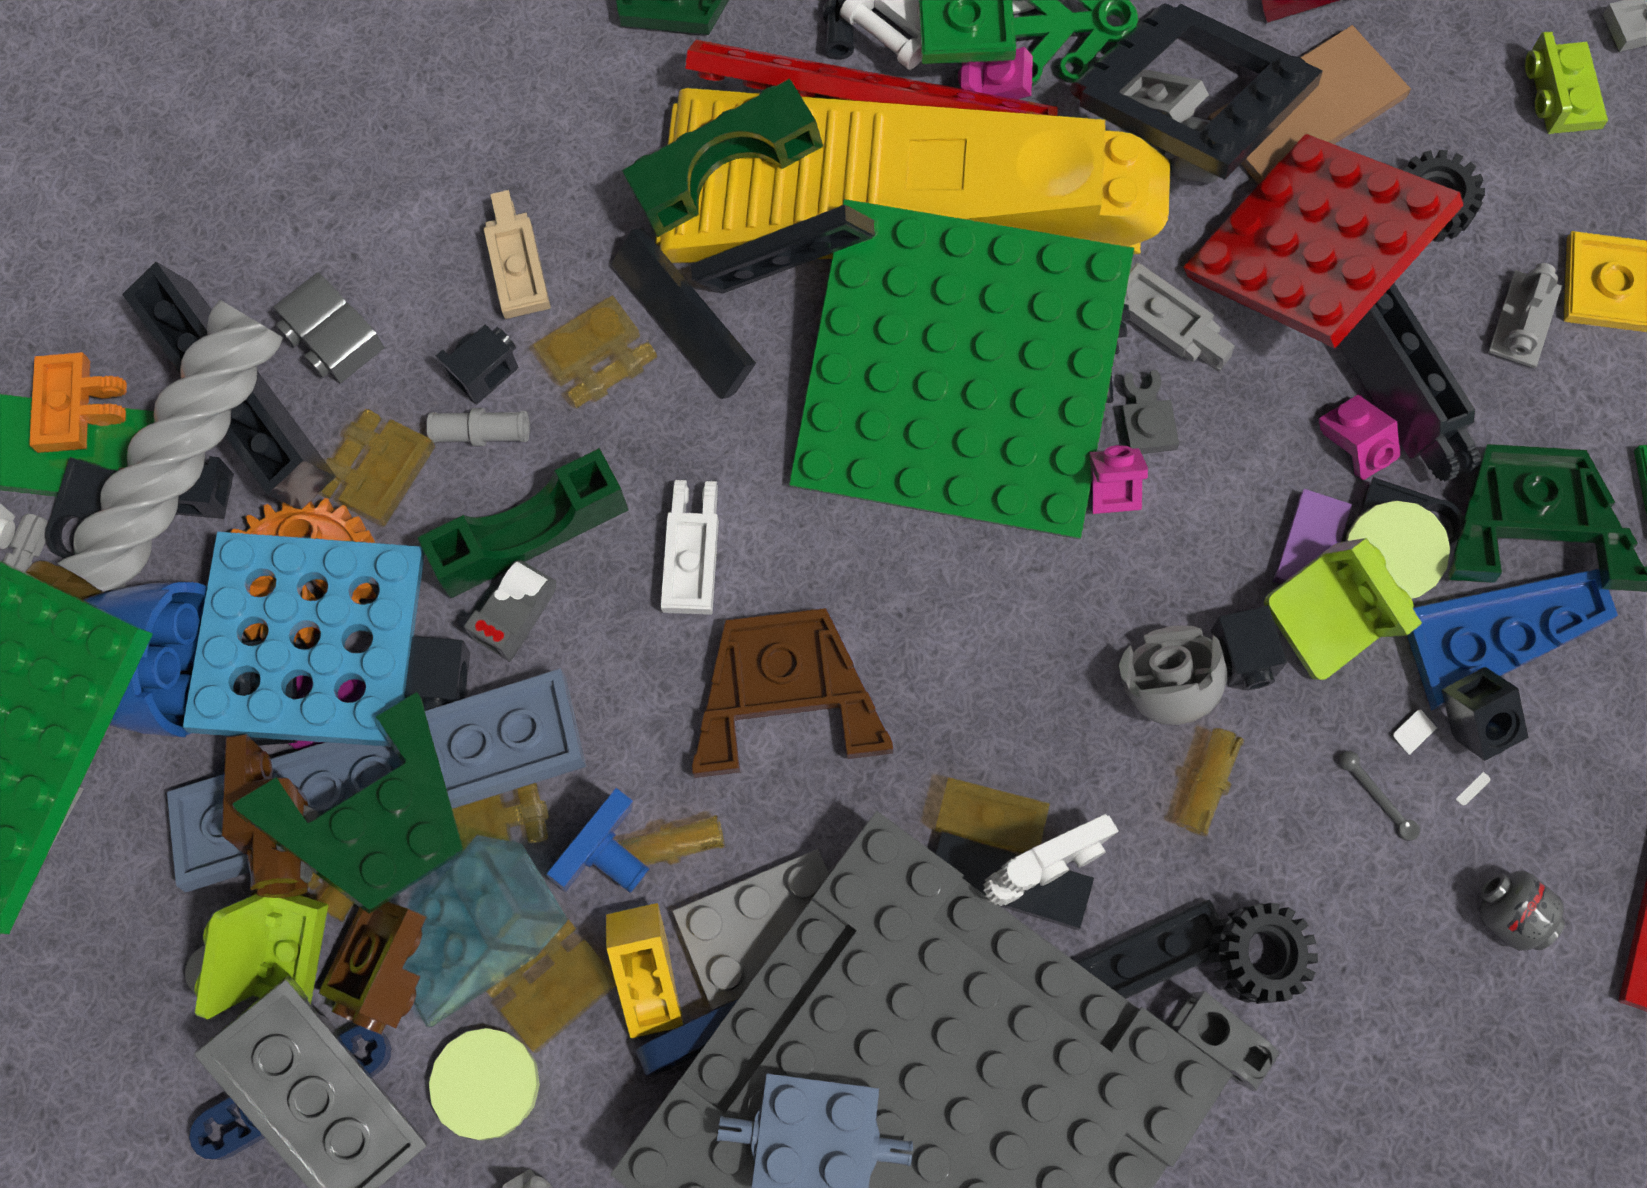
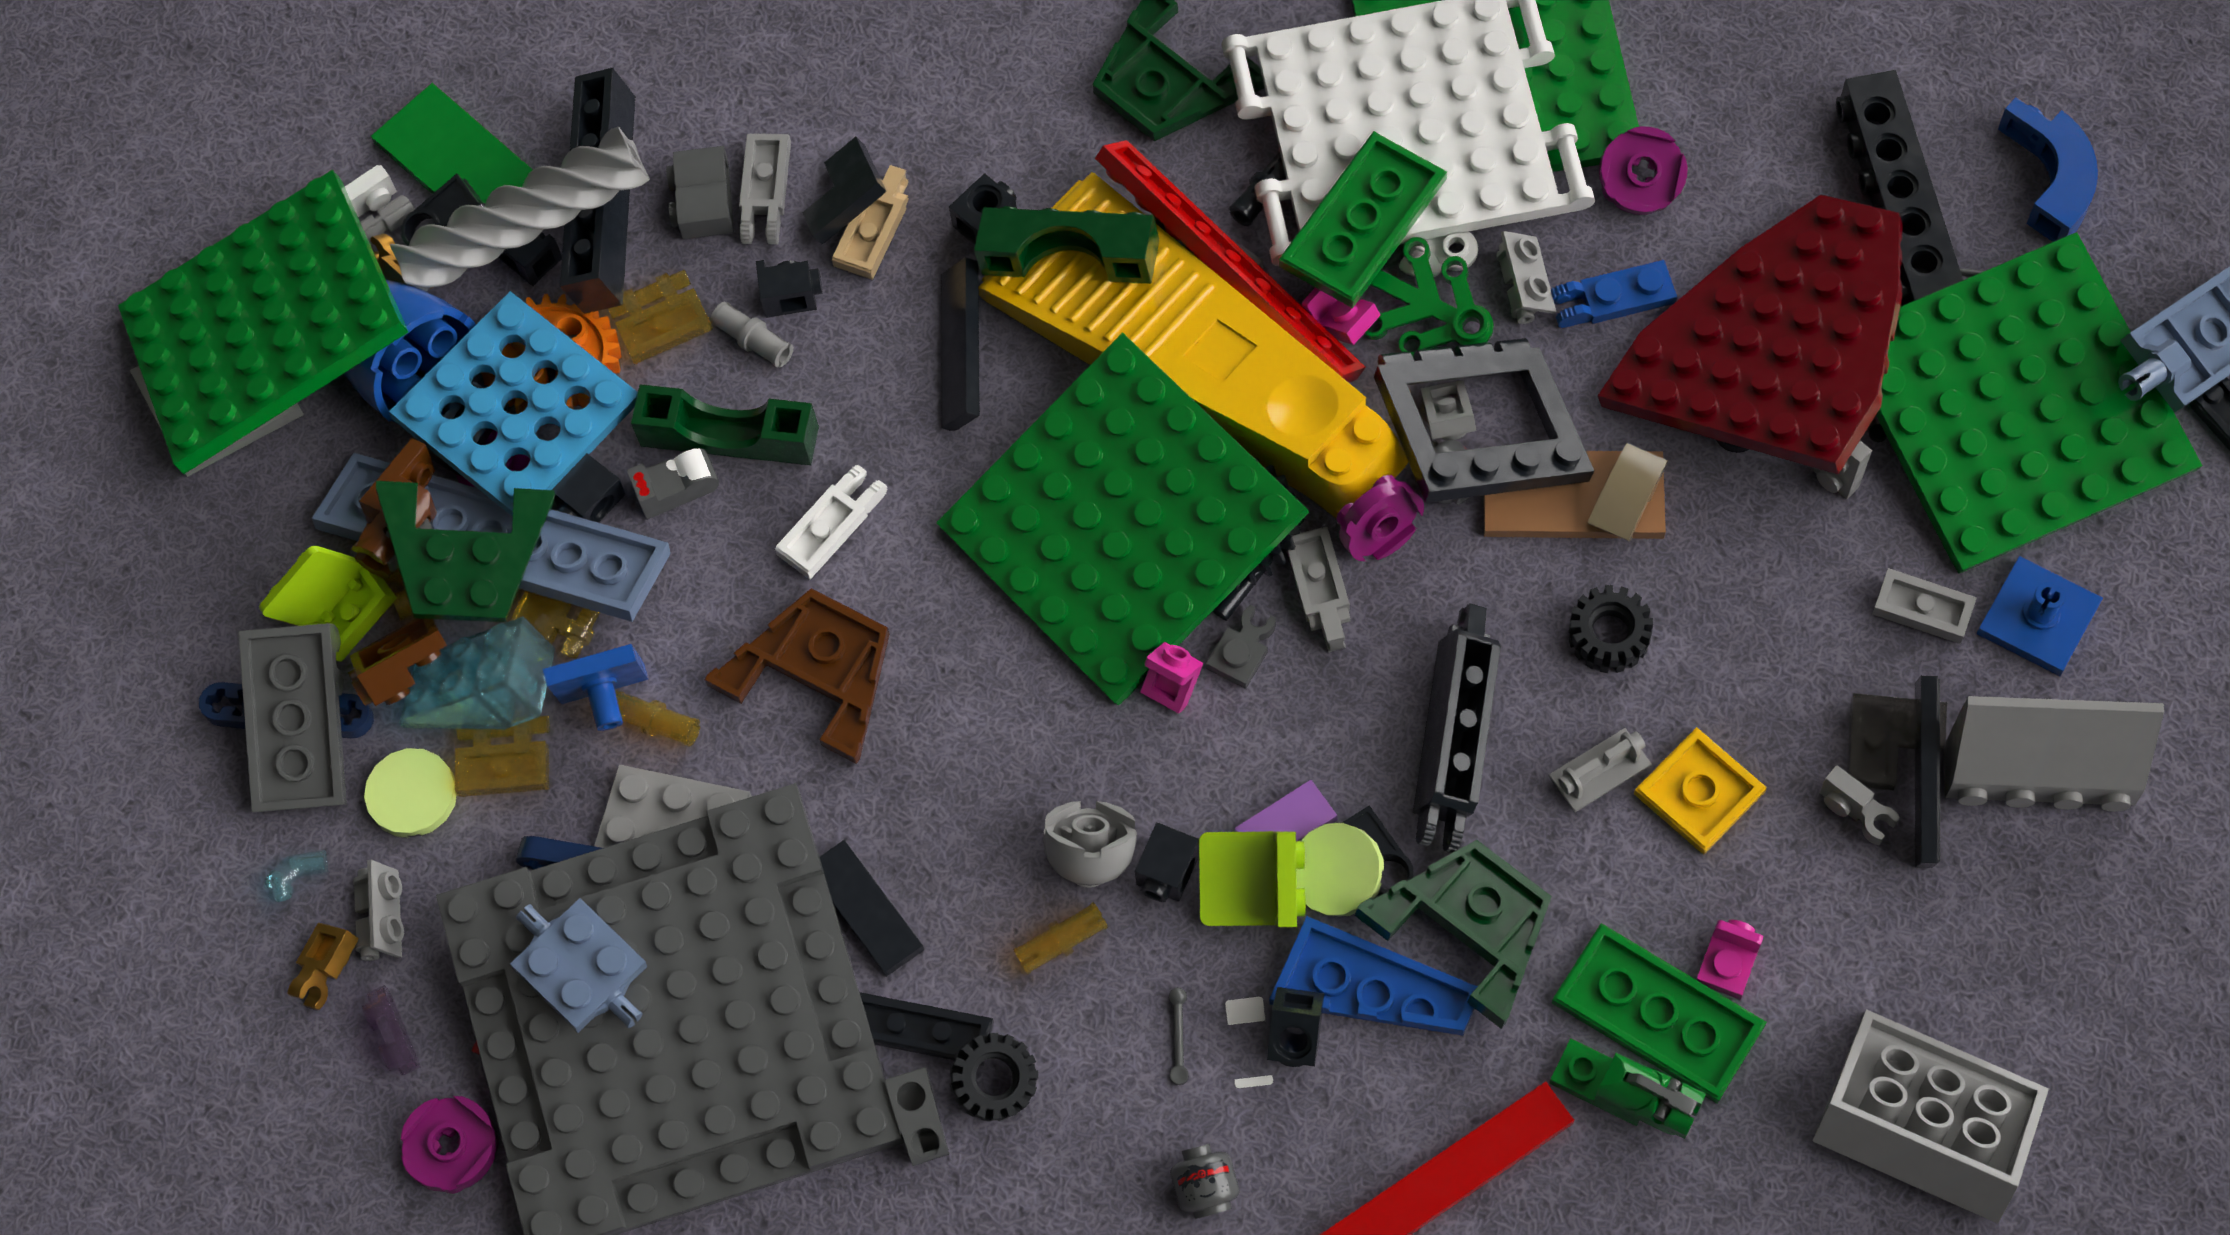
camera: 40 degrees right, 5 degrees down
orange hinge [30,352,127,453] -> none
clear yellow plate [533,295,657,408] -> none
yellow arch [606,903,683,1038] -> none
black tile [691,205,875,294] -> none
clear yellow plate [935,777,1050,854] -> none
white hinge [983,814,1119,906] -> none
red plate [1183,134,1464,349] -> none
dark pink bracket [1319,395,1400,480] -> none
lime bracket [1525,31,1608,134] -> none
none -> light grey hinge [739,134,791,245]
none -> black tile [802,136,886,244]
none -> black brick [949,173,1017,244]
none -> magenta plate [1336,475,1424,562]
none -> dark tan slope [1587,443,1668,542]

